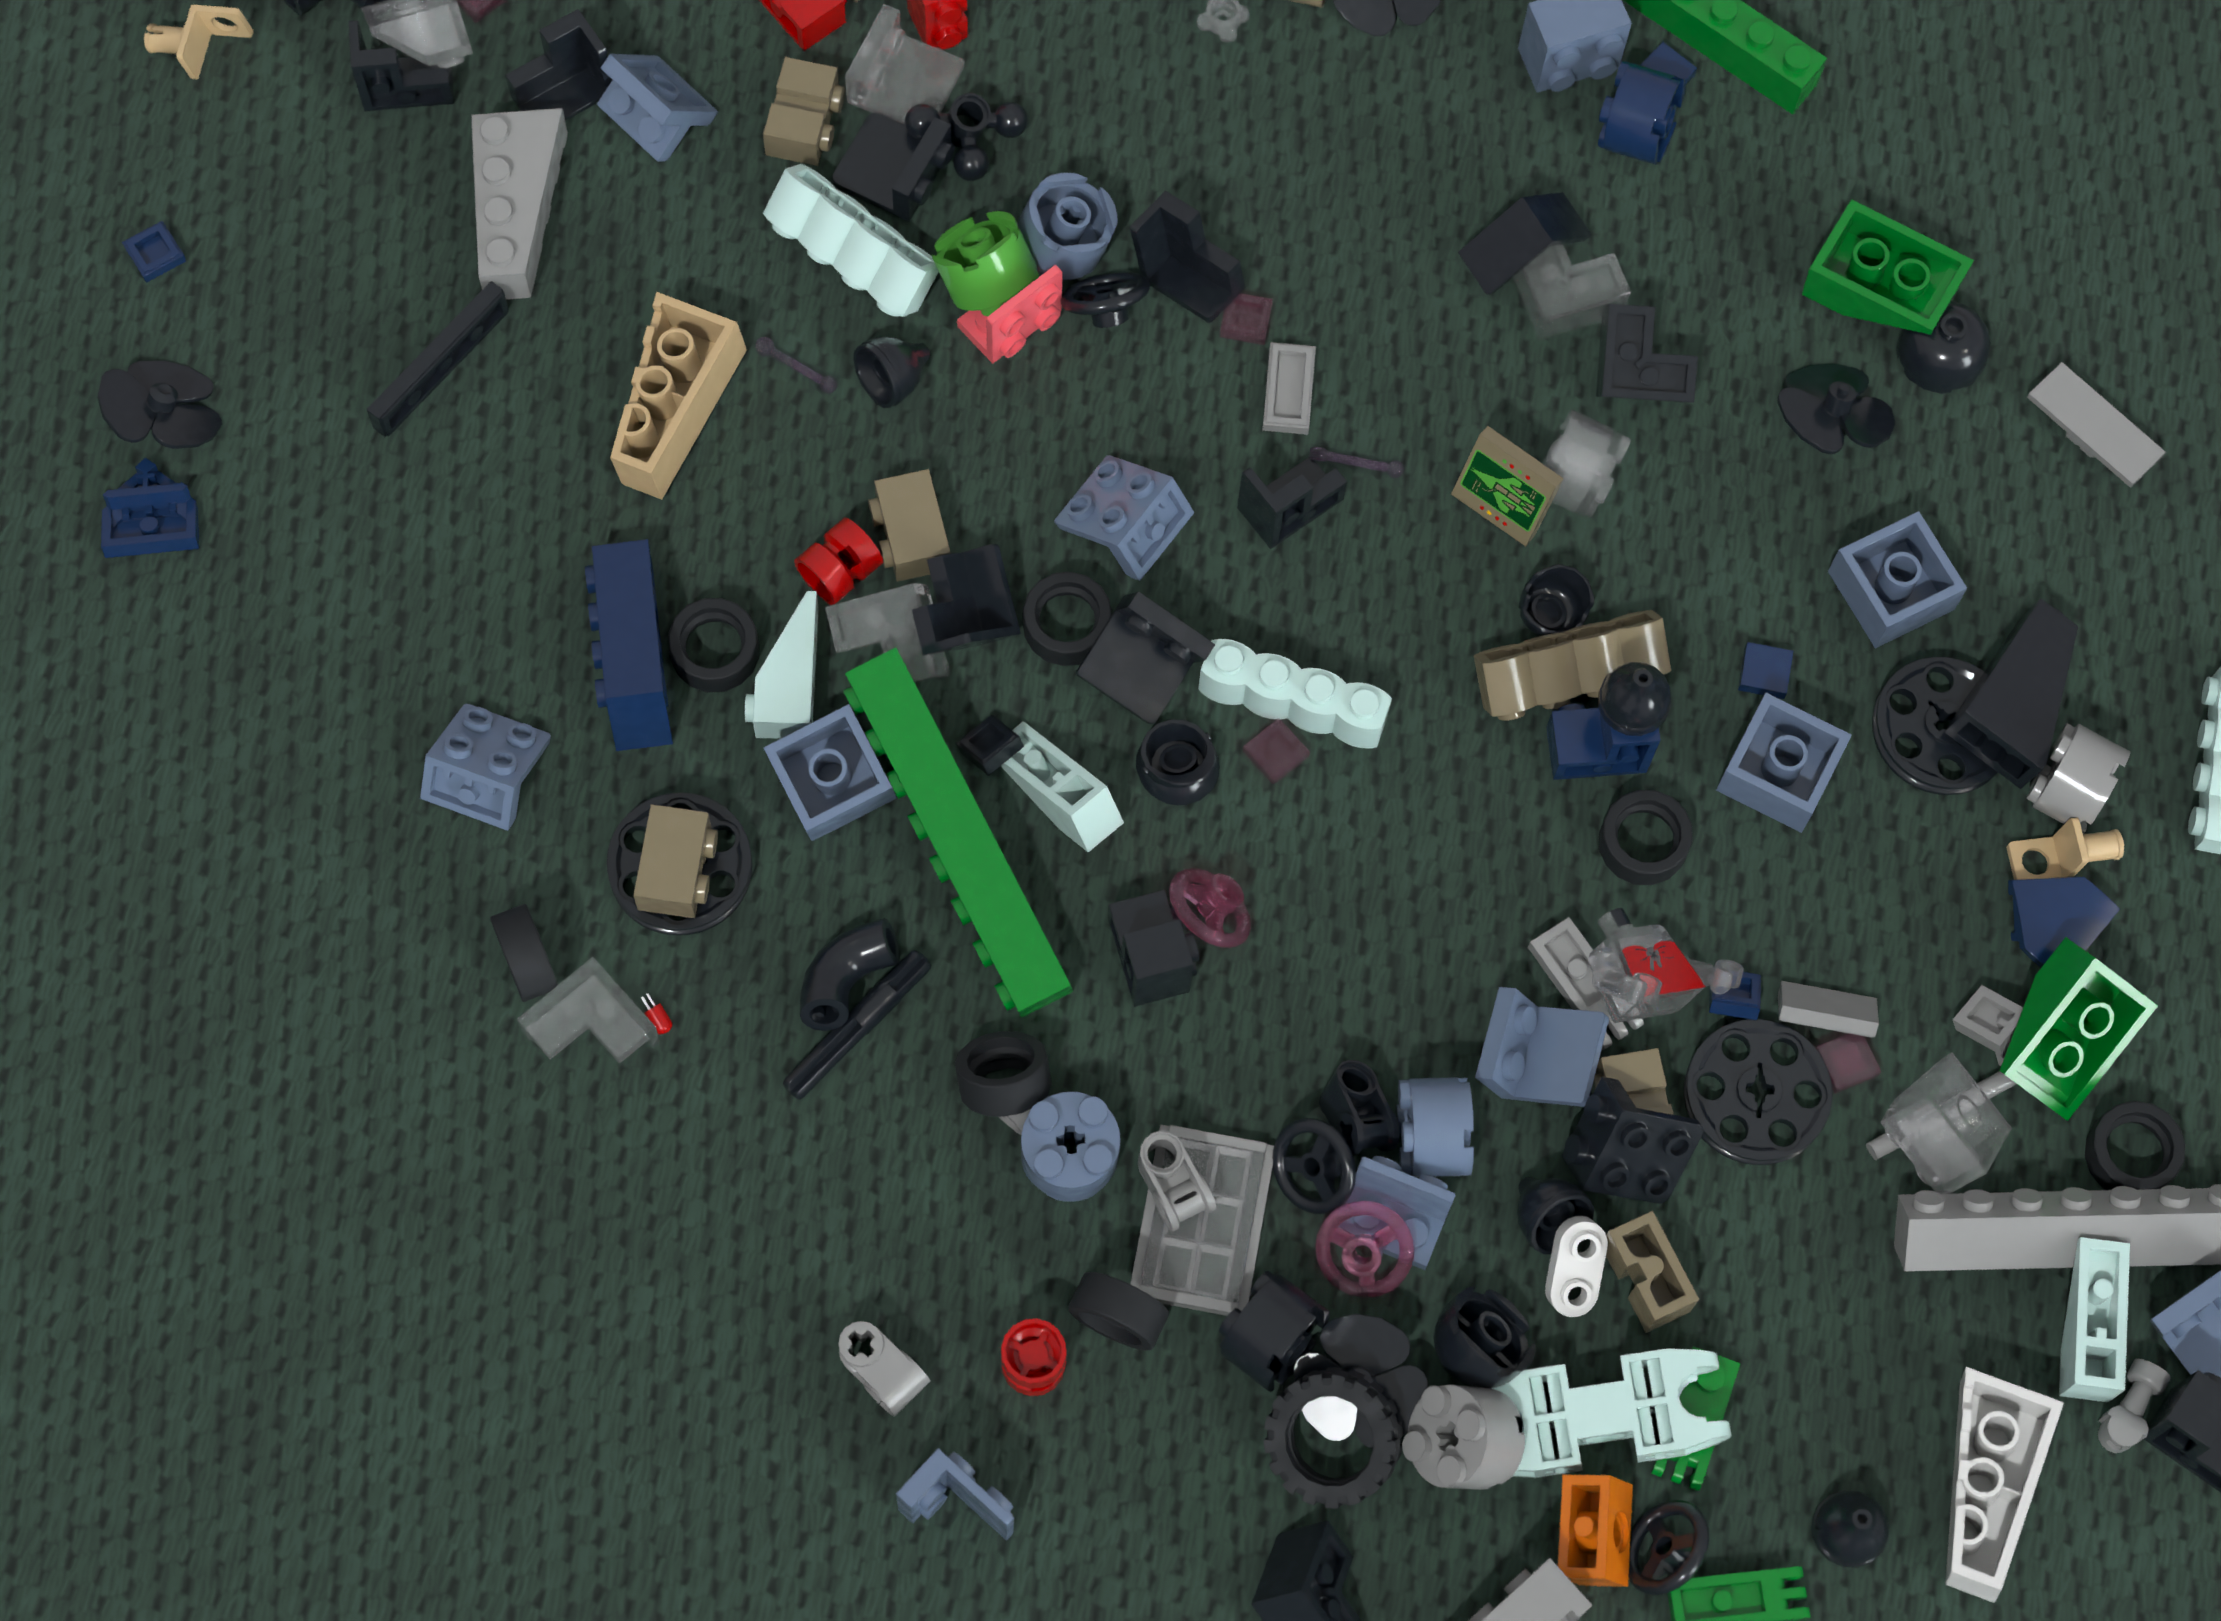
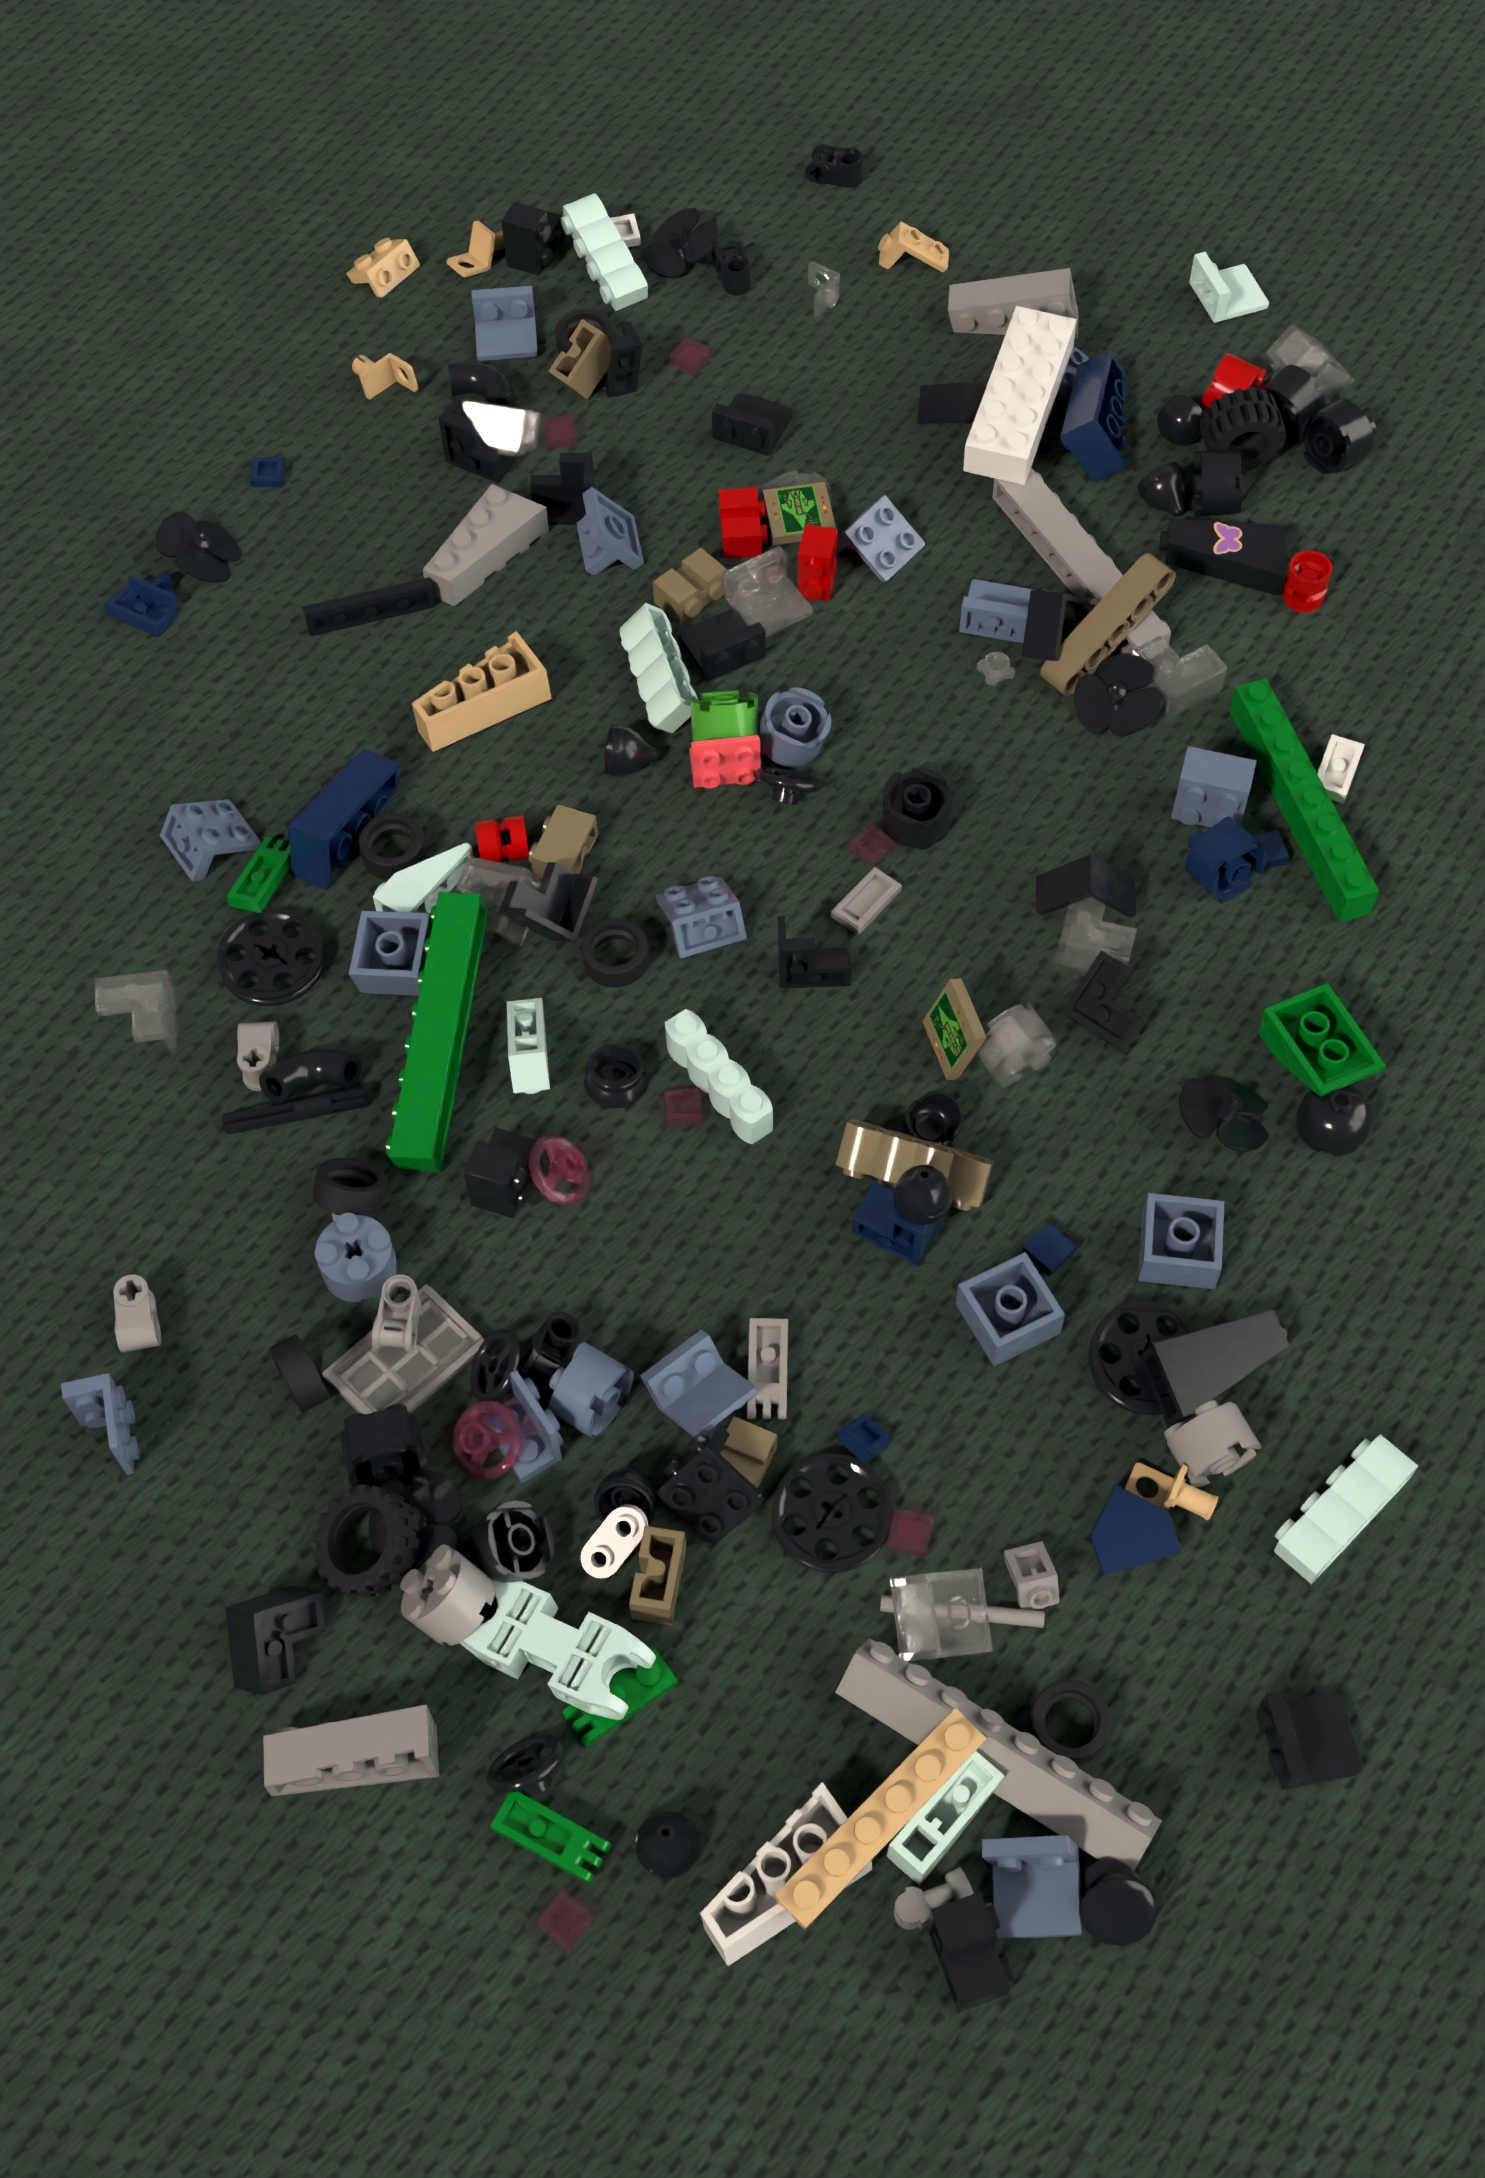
camera: 40 degrees right, 10 degrees down
black tyre [490,904,559,1002] -> none
dark tan brick [634,804,718,918] -> none
red piece [641,993,673,1034] -> none
hinge [756,337,837,394] -> none
black piece [905,93,1028,181] -> none
black tile [956,715,1024,776] -> none
red wheel [1001,1318,1066,1396] -> none
black bracket [1076,592,1215,724] -> none
black panel [1130,190,1246,323] -> none
clear purple hinge [1309,447,1404,478] -> none
orange brick [1558,1475,1633,1587] -> none
clear torso [1588,908,1744,1023] -> none
black tyre [1599,790,1693,885] -> none
light grey tile [1778,981,1879,1038] -> none
green slope [1999,937,2158,1121] -> none
light grey piece [2027,362,2166,488] -> none
none -> green hinge [226,836,291,913]
none -> light grey piece [237,1021,279,1091]
none -> tan plate [774,1708,987,1930]
none -> black brick [882,767,952,850]

